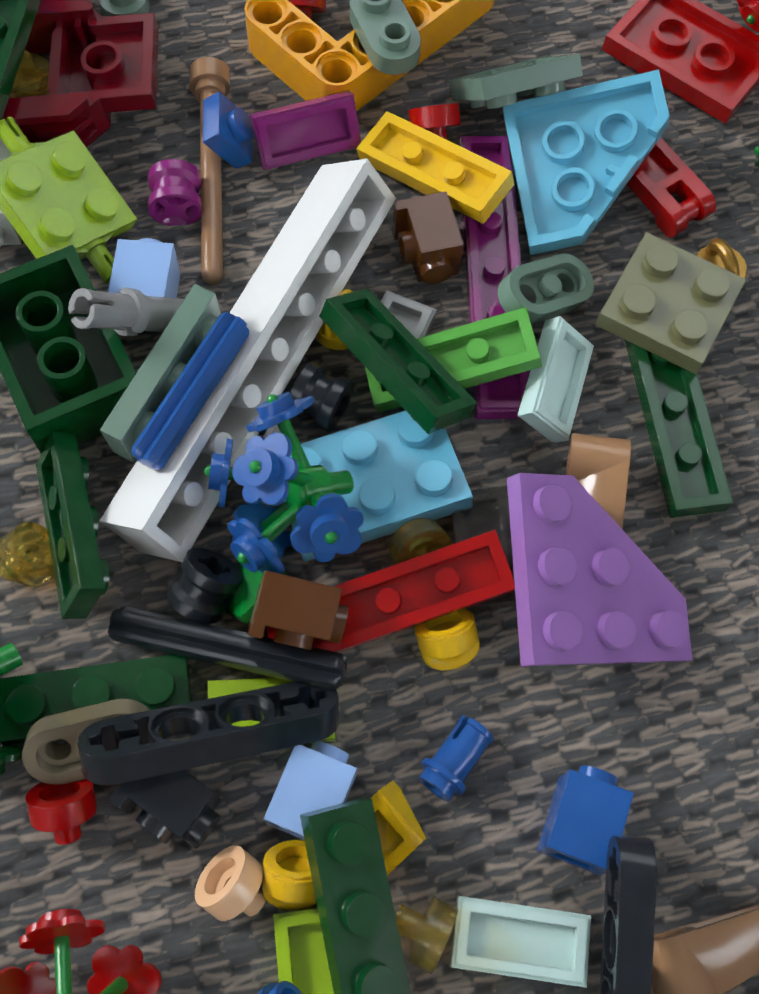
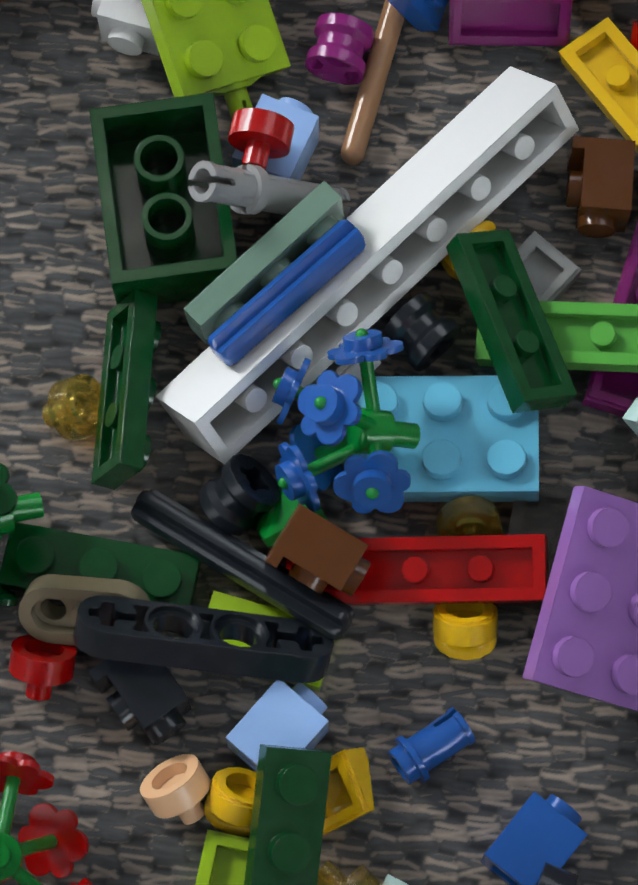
camera: 25 degrees right, 5 degrees up
none -> red tile [228,108,295,170]

